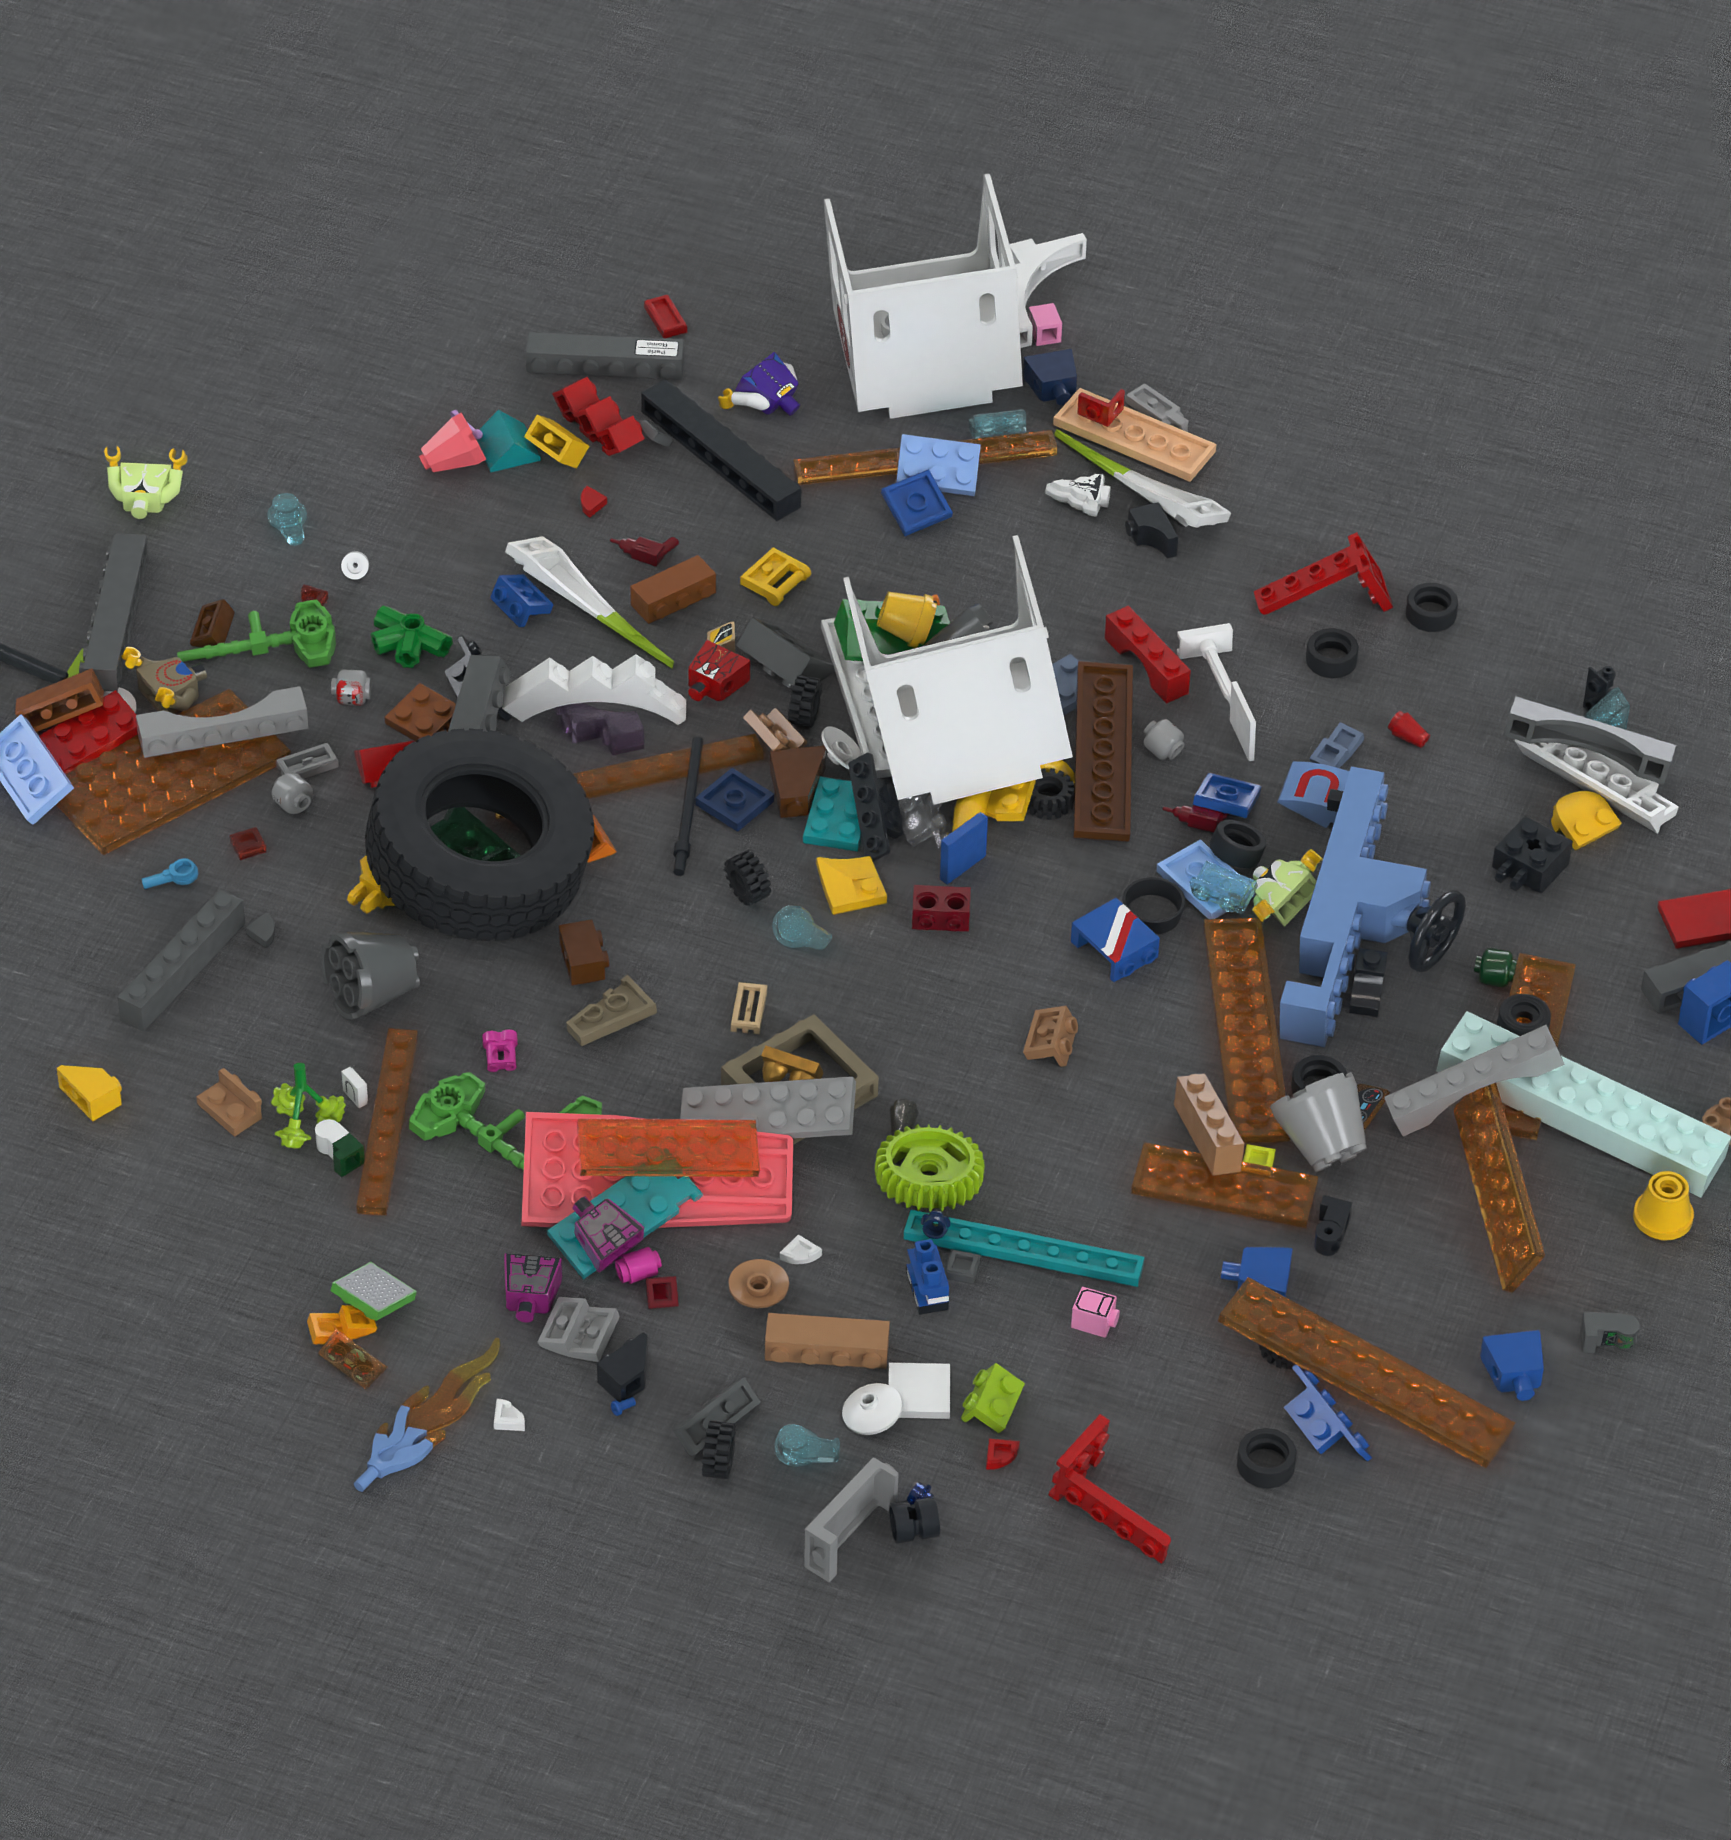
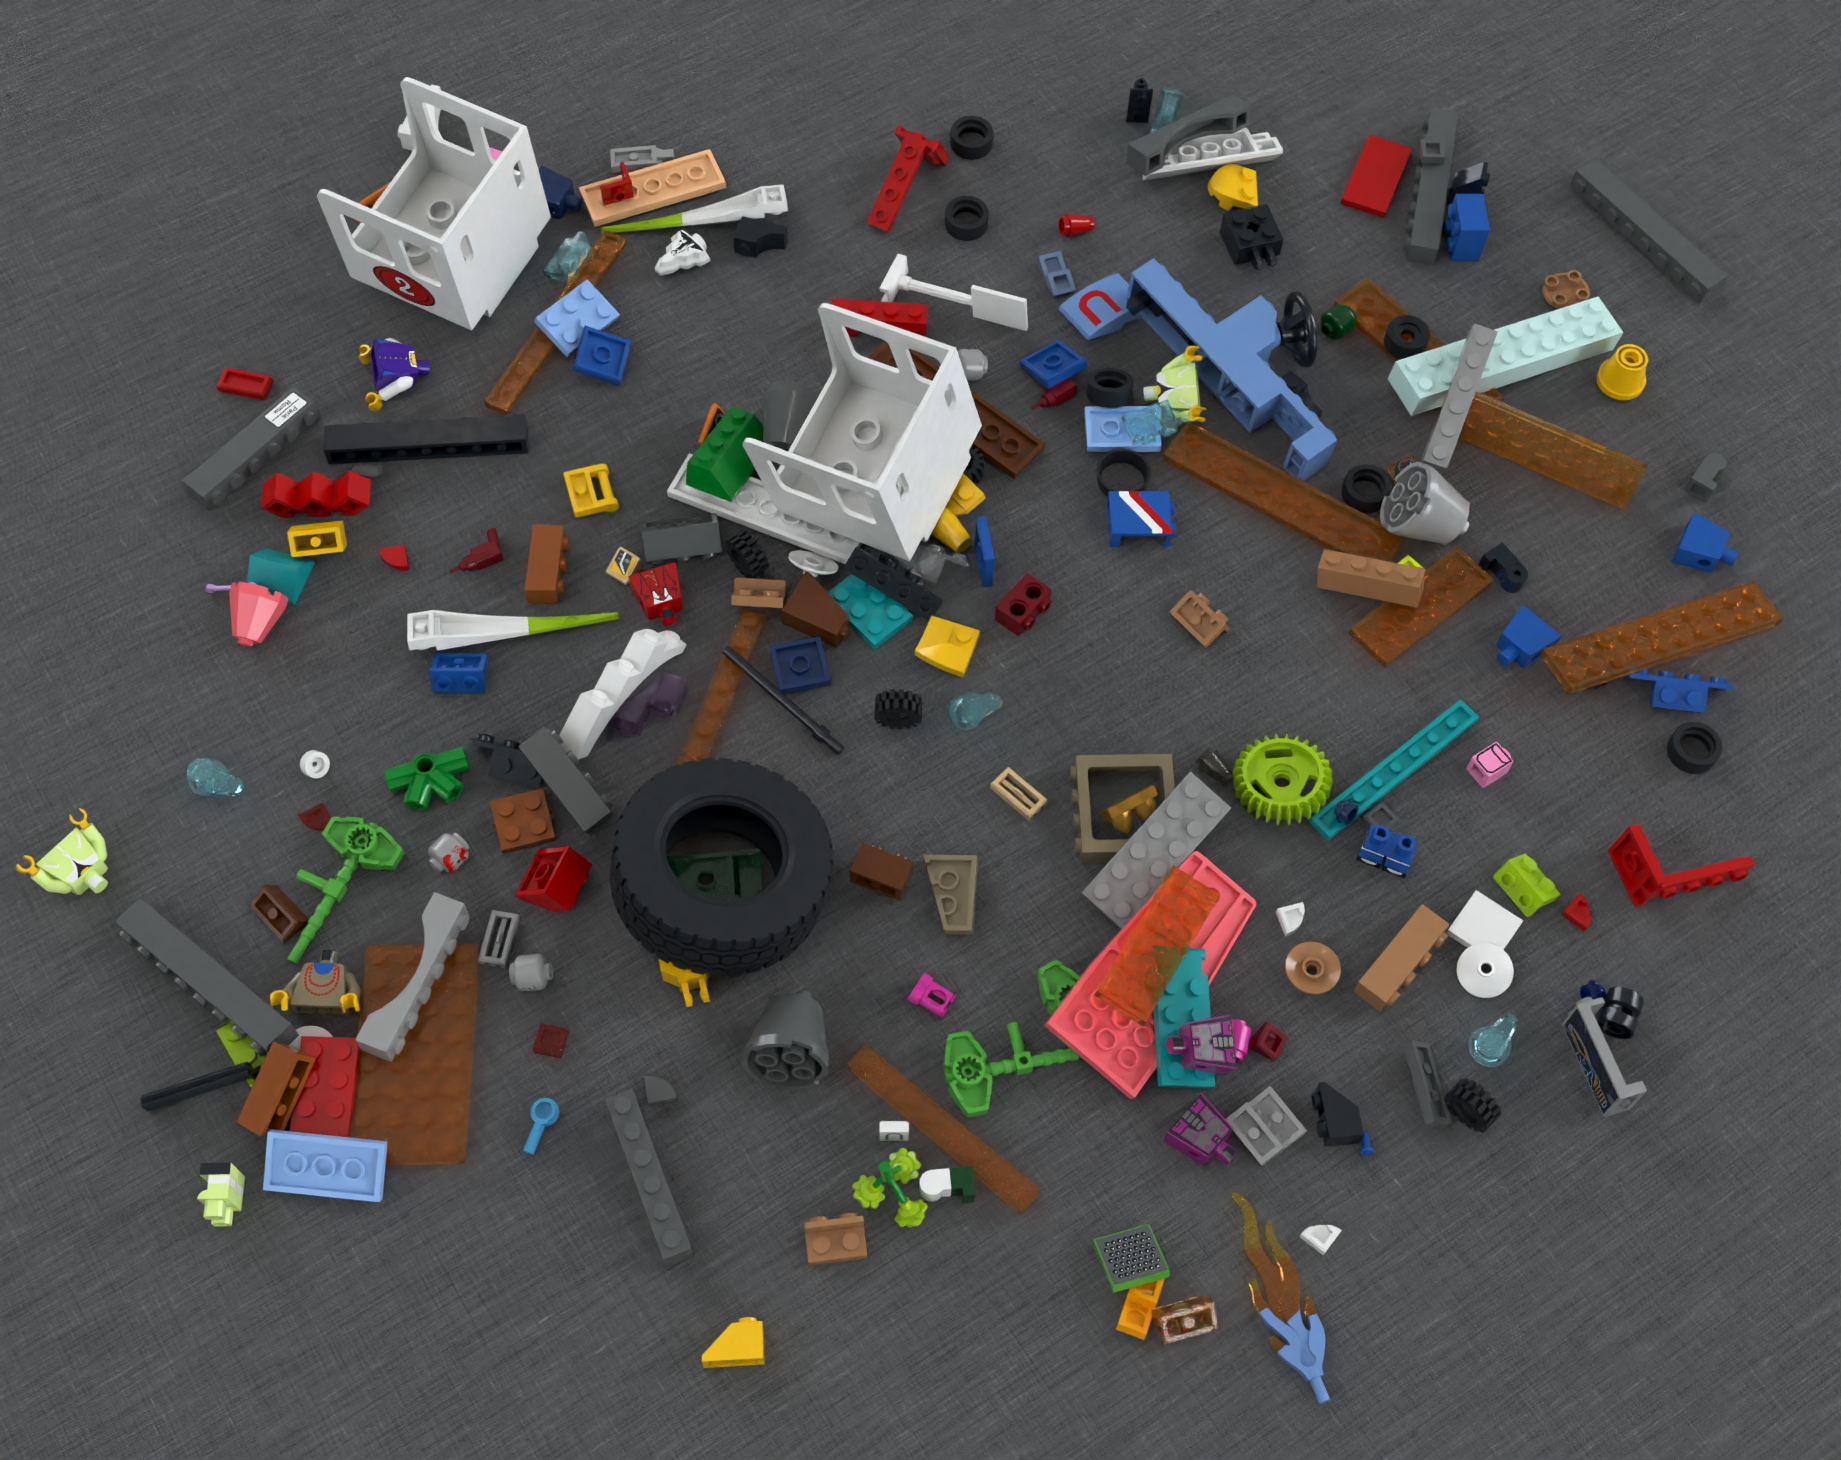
camera: 55 degrees left, 15 degrees up
yellow piece [877,591,937,648] -> none

